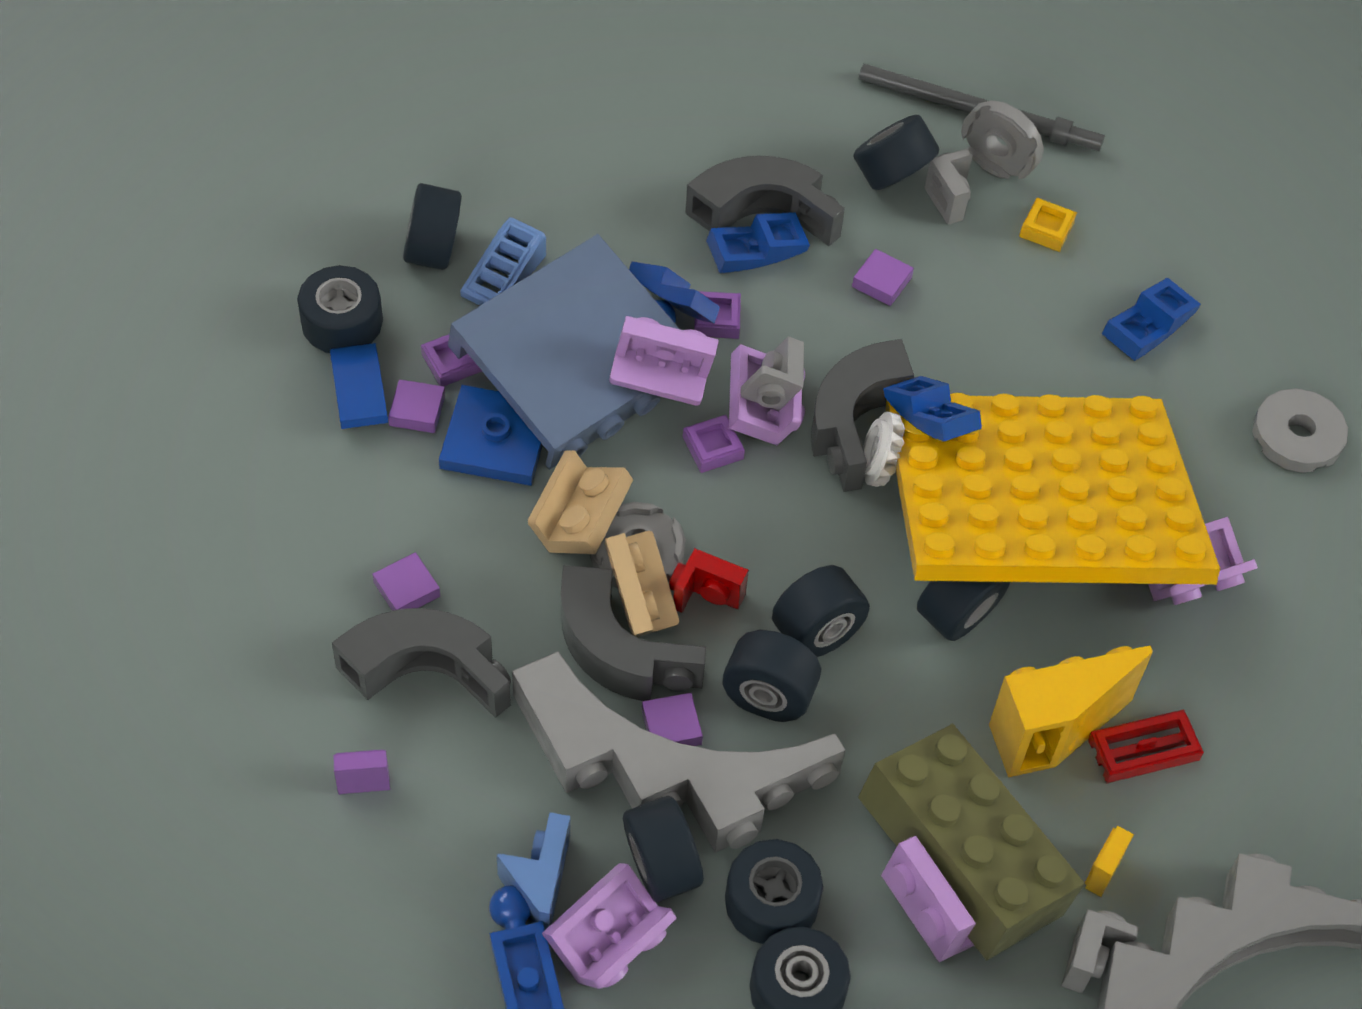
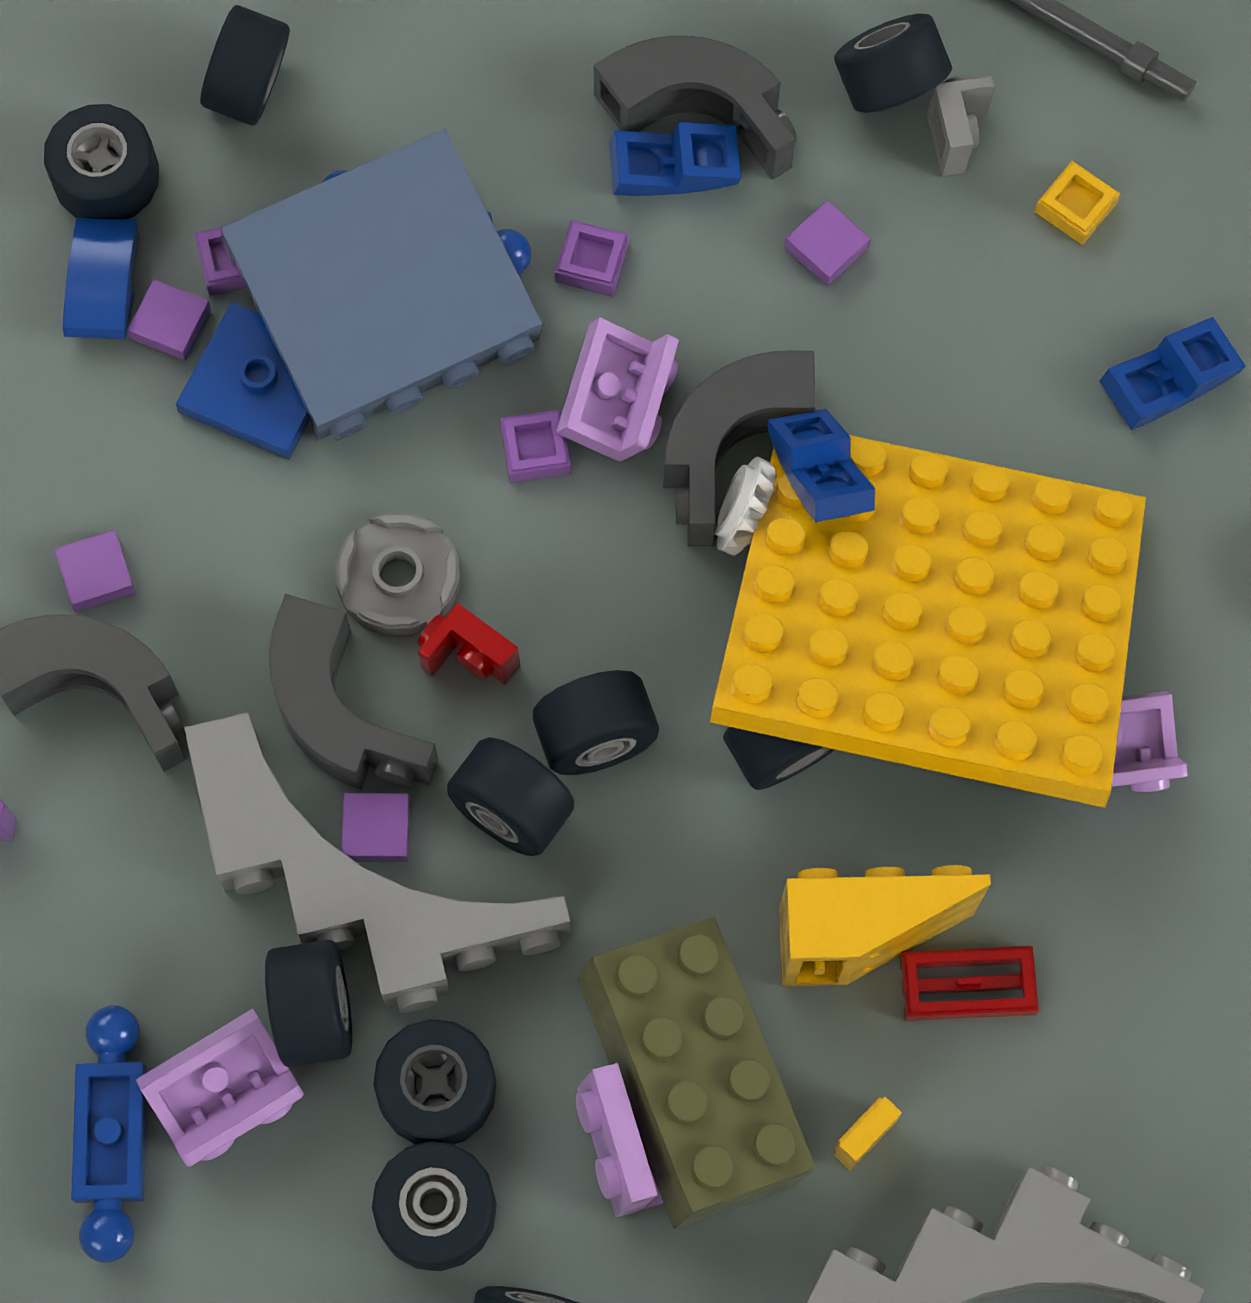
camera: 15 degrees right, 15 degrees up
medium blue slope [460,217,546,306] -> none
medium blue slope [497,812,570,930] -> none
tan bracket [528,450,633,554] -> none
tan bracket [605,531,679,637] -> none
lavender bracket [609,316,719,406] -> none
blue slope [629,261,720,324] -> none
light grey bracket [741,336,804,411] -> none
light grey tile [961,100,1044,179] -> none
light grey bracket [1061,909,1139,994] -> none

